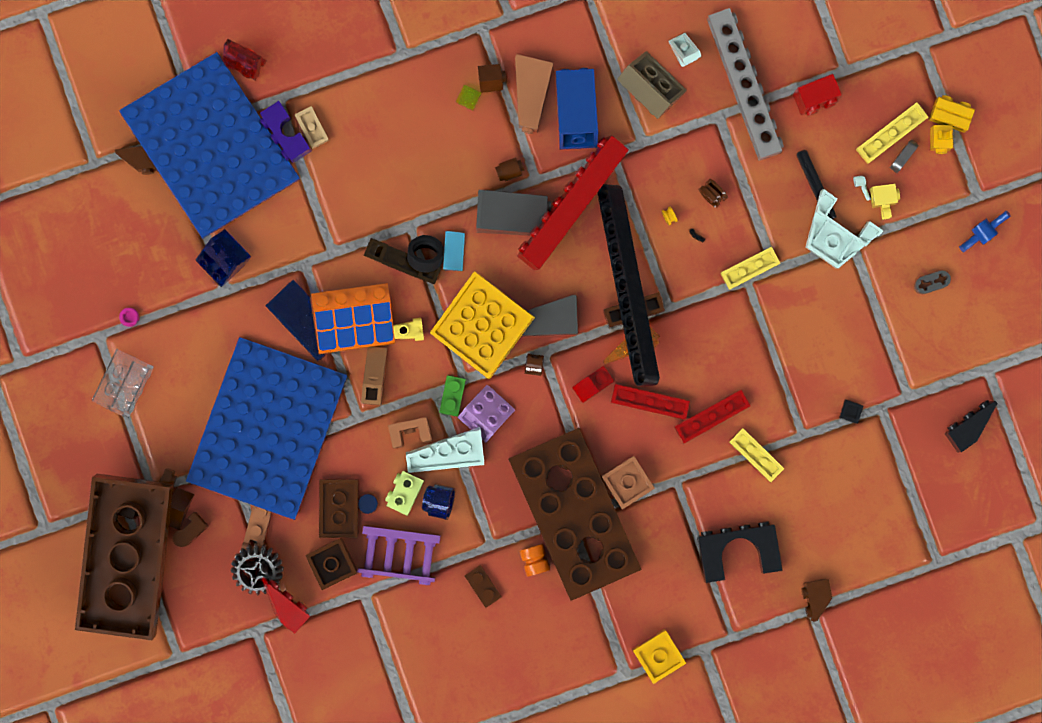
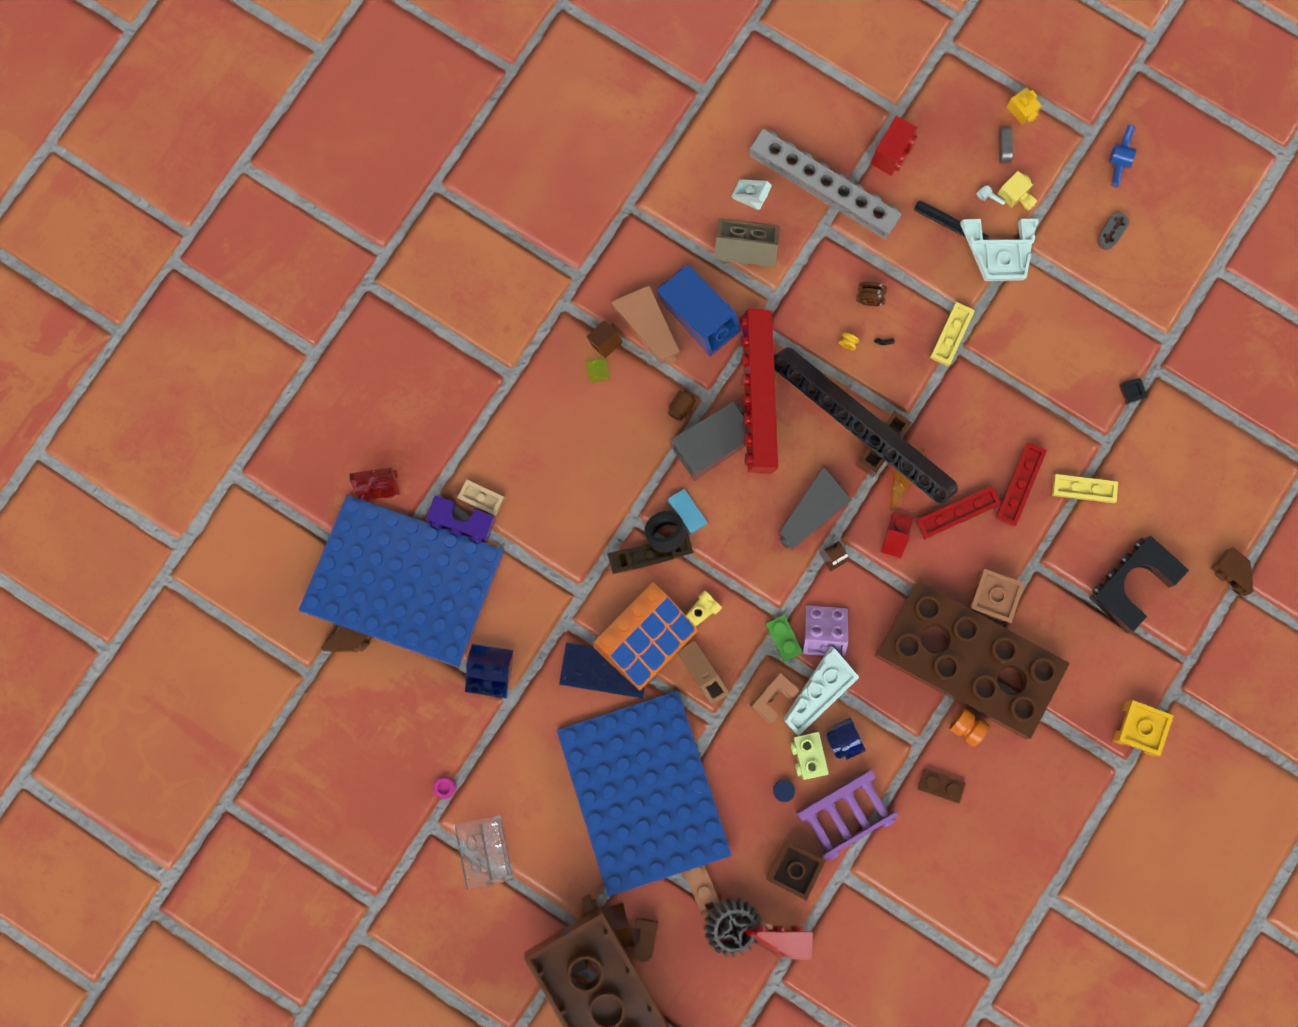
camera: 35 degrees left, 5 degrees down
reddish brown plate [319,480,358,538] -> none
yellow plate [430,271,535,379] -> none
light yellow plate [856,102,928,164] -> none
yellow brick [929,95,975,133] -> none
black slope [945,400,998,453] -> none

